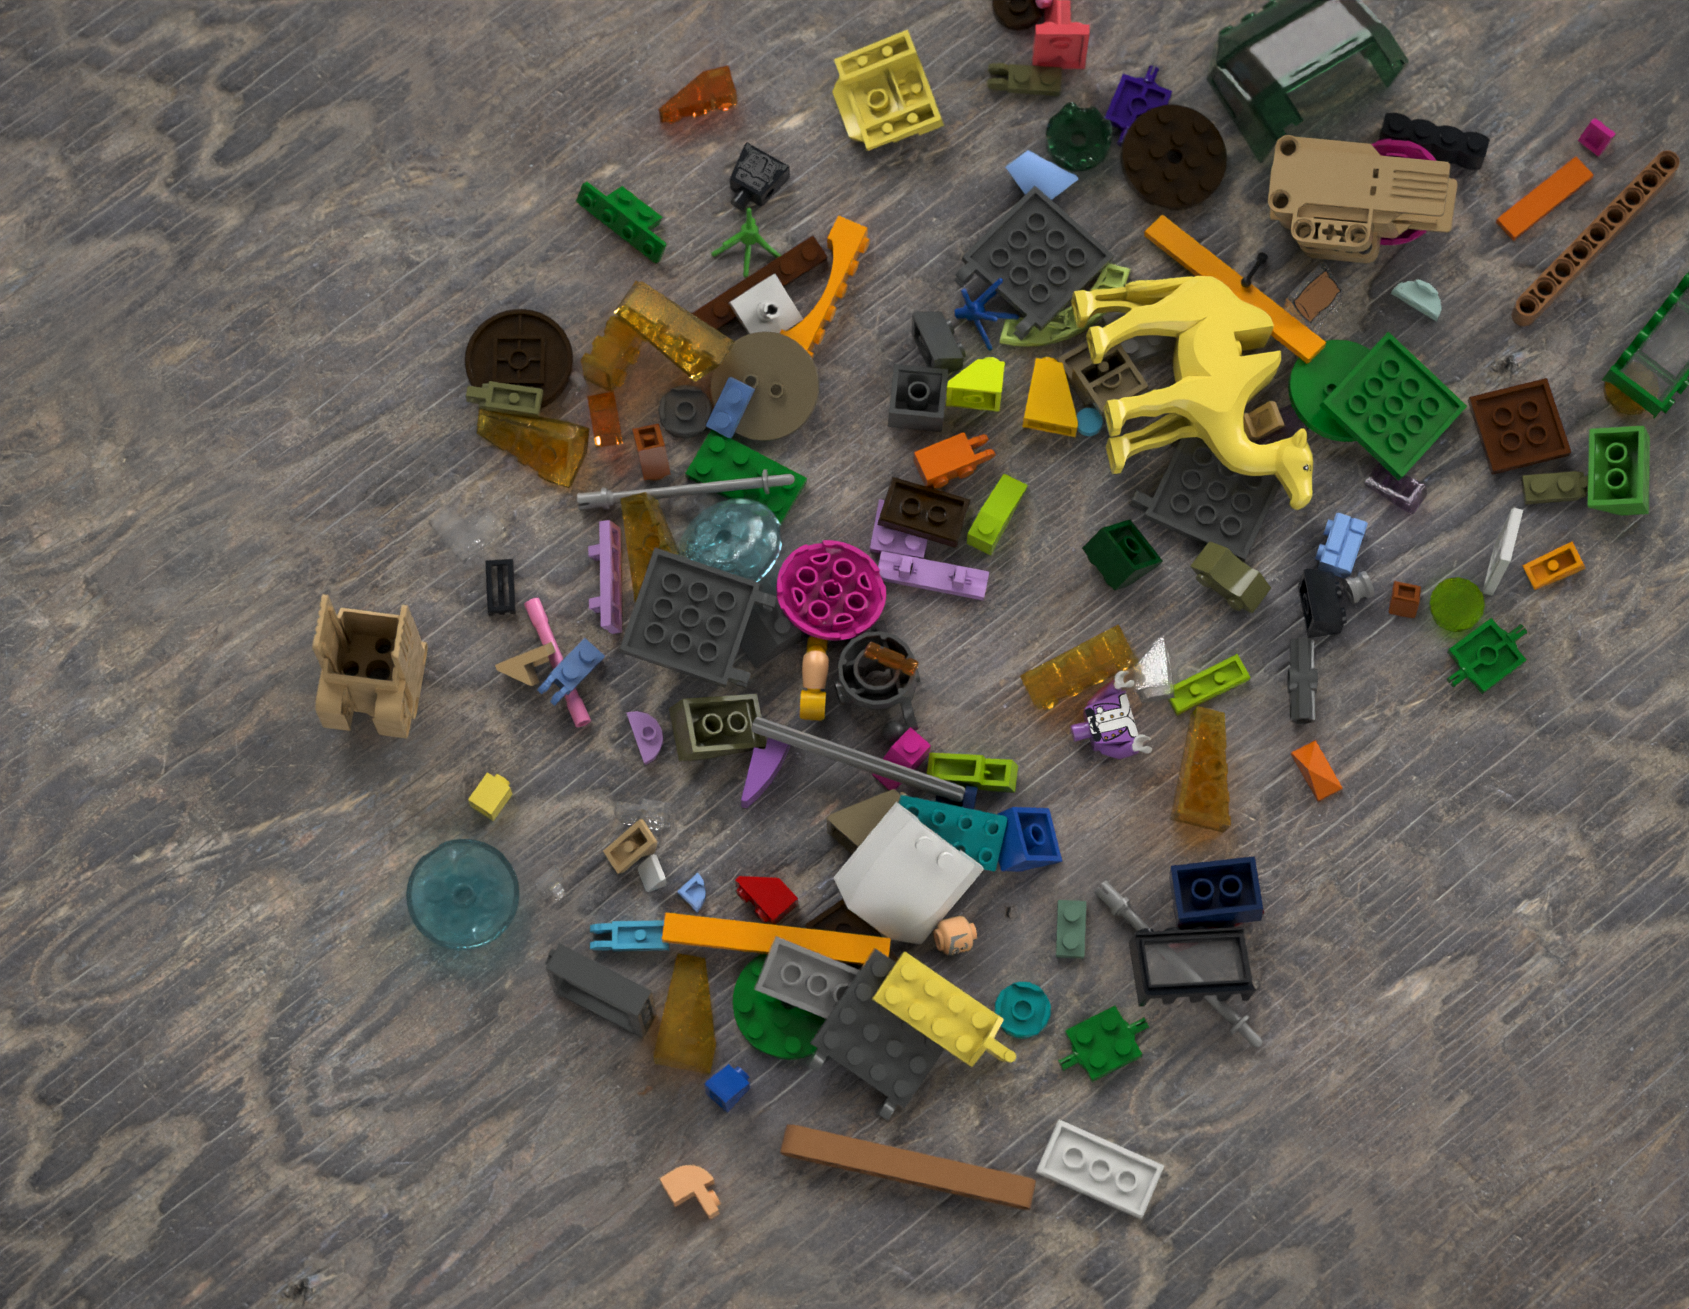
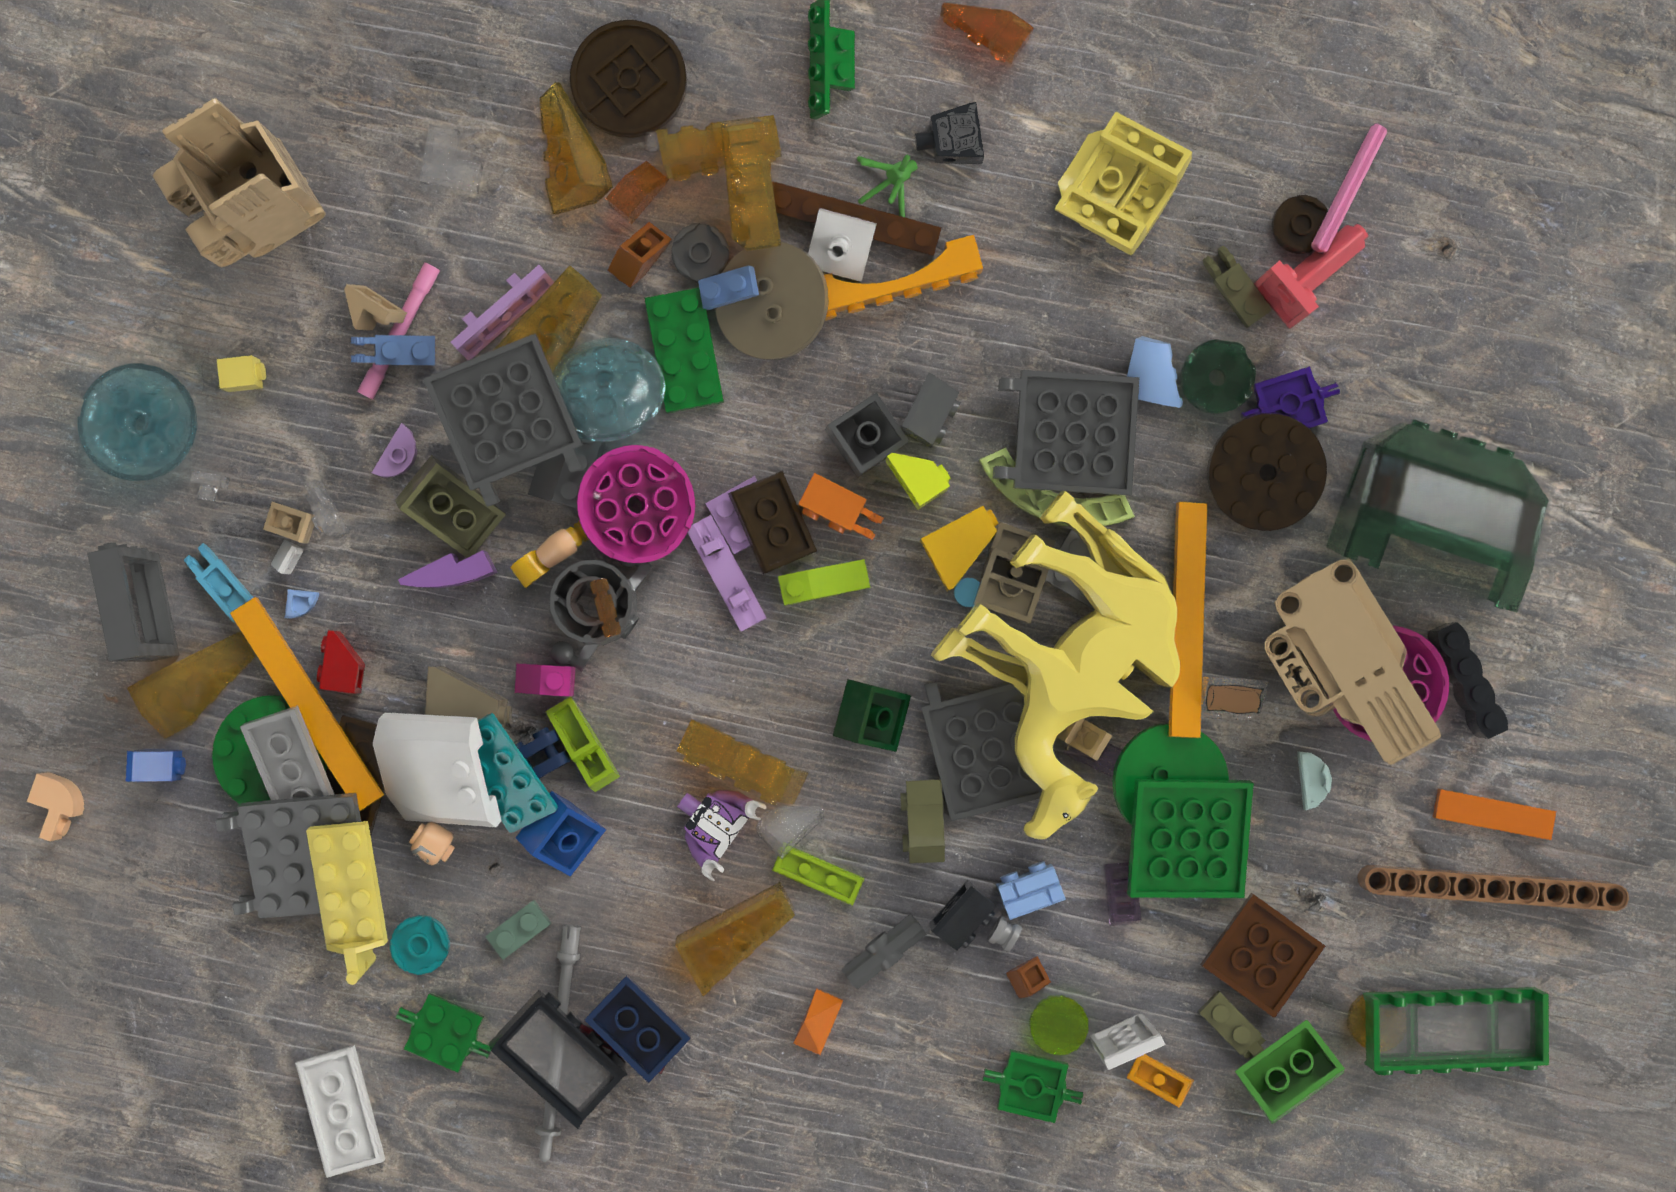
camera: 50 degrees right, 15 degrees up
olive hinge [466,381,543,418] -> none
black tile [485,559,516,616] -> none
light grey bar [577,469,795,510] -> none
light grey axle [752,717,965,803] -> none
medium nougat beam [780,1124,1036,1210] -> none
blue plant [954,278,1019,351] -> none
black hinge [1241,252,1268,288] -> none
dark pink tile [1578,118,1616,157] -> none

